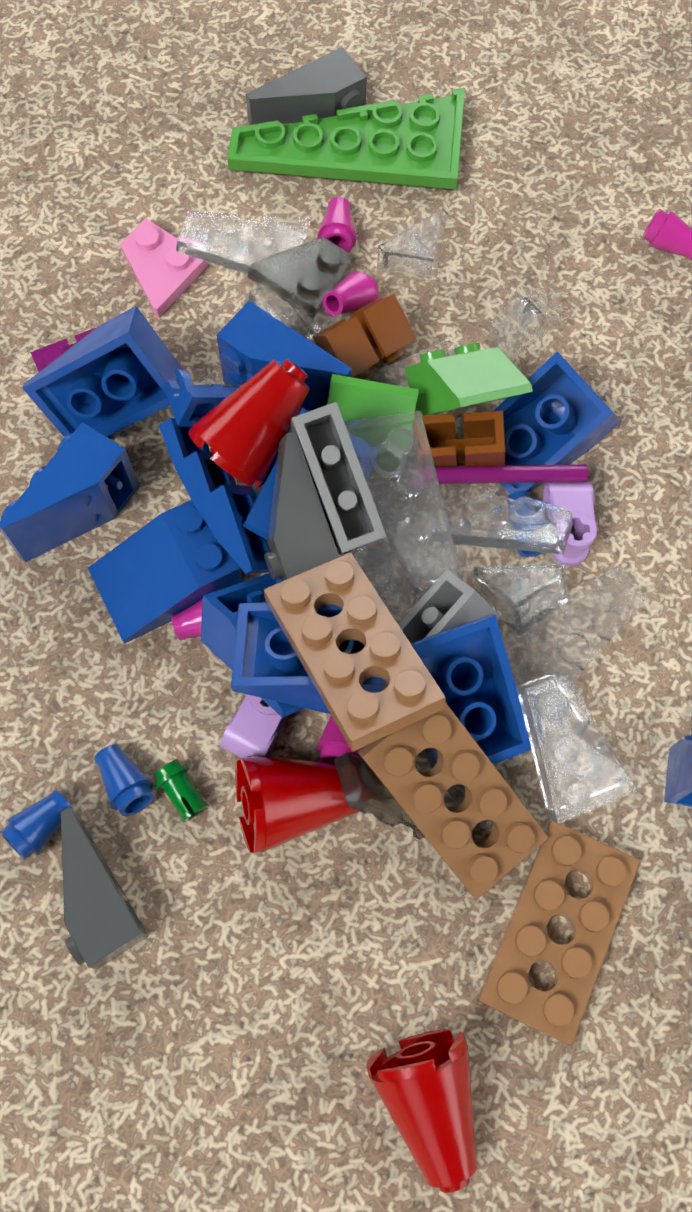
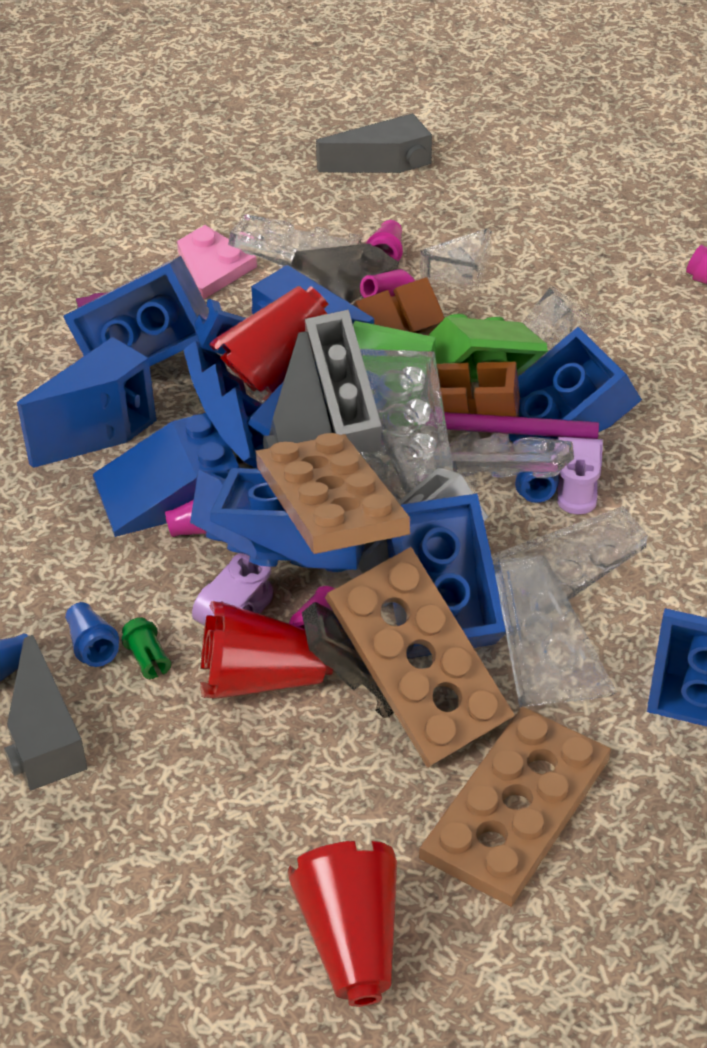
camera: 10 degrees right, 25 degrees down
bright green wing [227,88,465,189] -> none
clear slope [473,564,569,636] -> none

